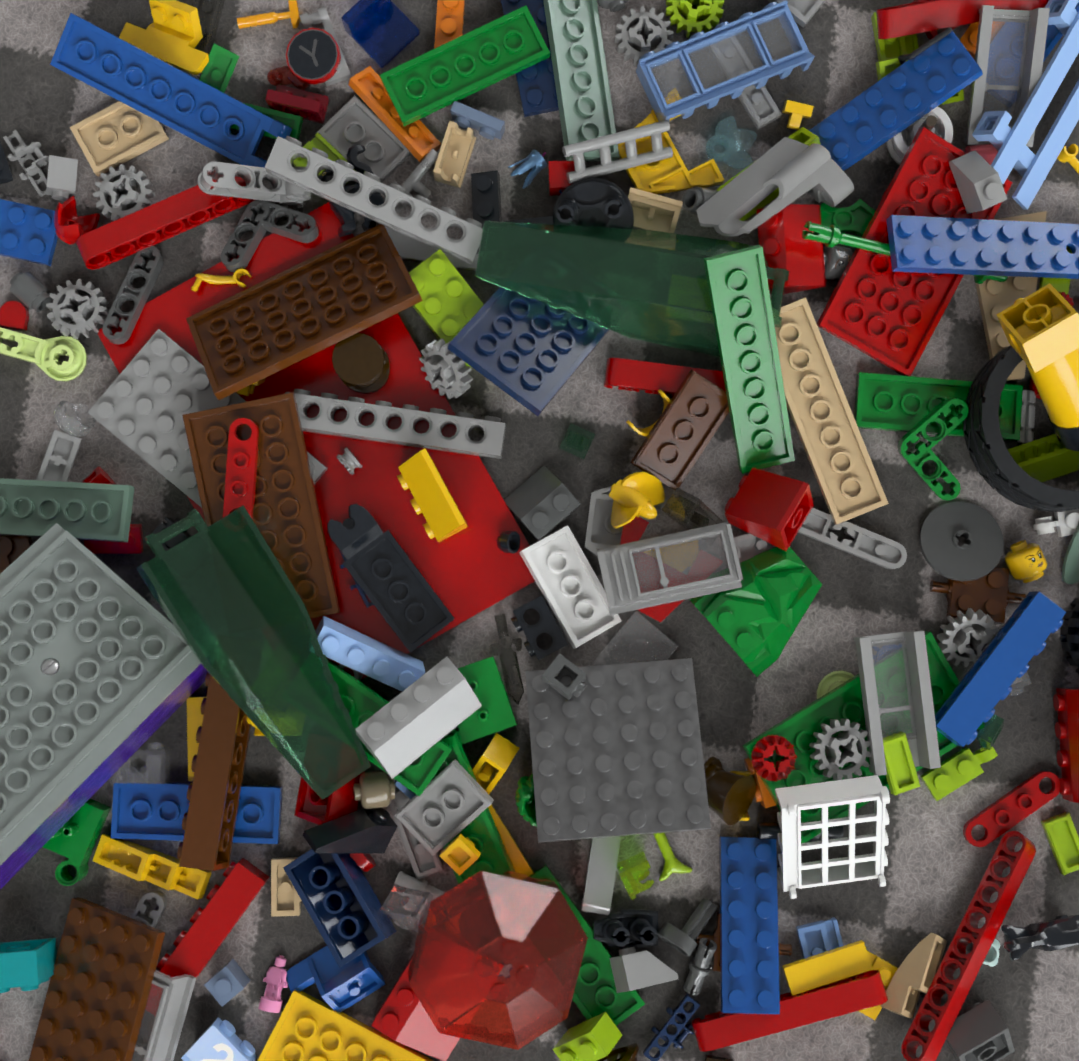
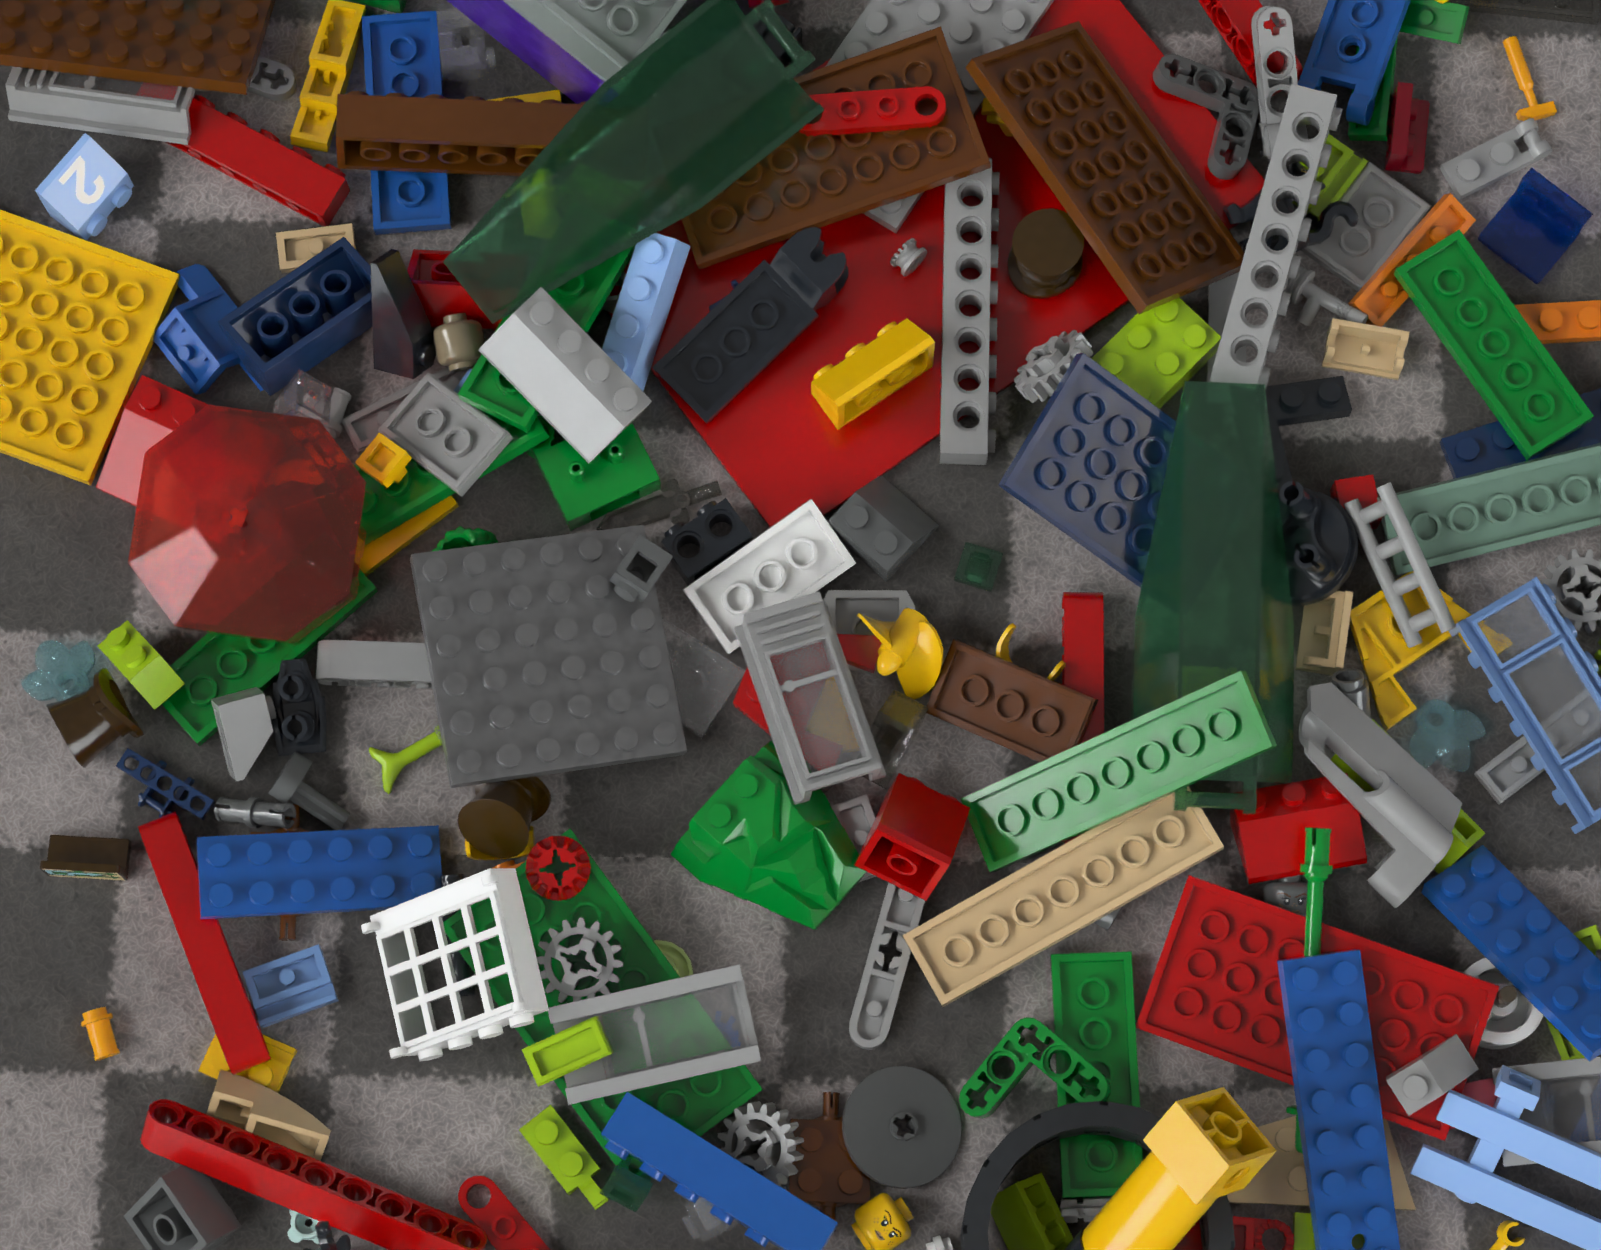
camera: 85 degrees right, 10 degrees down
yellow piece [191,269,252,292] -> none
sand blue brick [204,959,250,1007] -> none
bright pink piece [258,955,288,1013] -> none
clear red arm [267,66,309,90] -> none
black tile [286,28,341,85] -> none
red tile [350,853,376,872] -> none
sand blue plate [450,101,505,140] -> none
yellow slope [472,733,520,794] -> none
black hinge [496,531,521,554] -> none
flat silver piece [508,150,547,189] -> none
clear neon green hinge [617,851,654,900] -> none
yellow tile [782,100,814,130] -> none
yellow tile [782,940,873,996] -> none
green tile [820,199,875,237] -> none

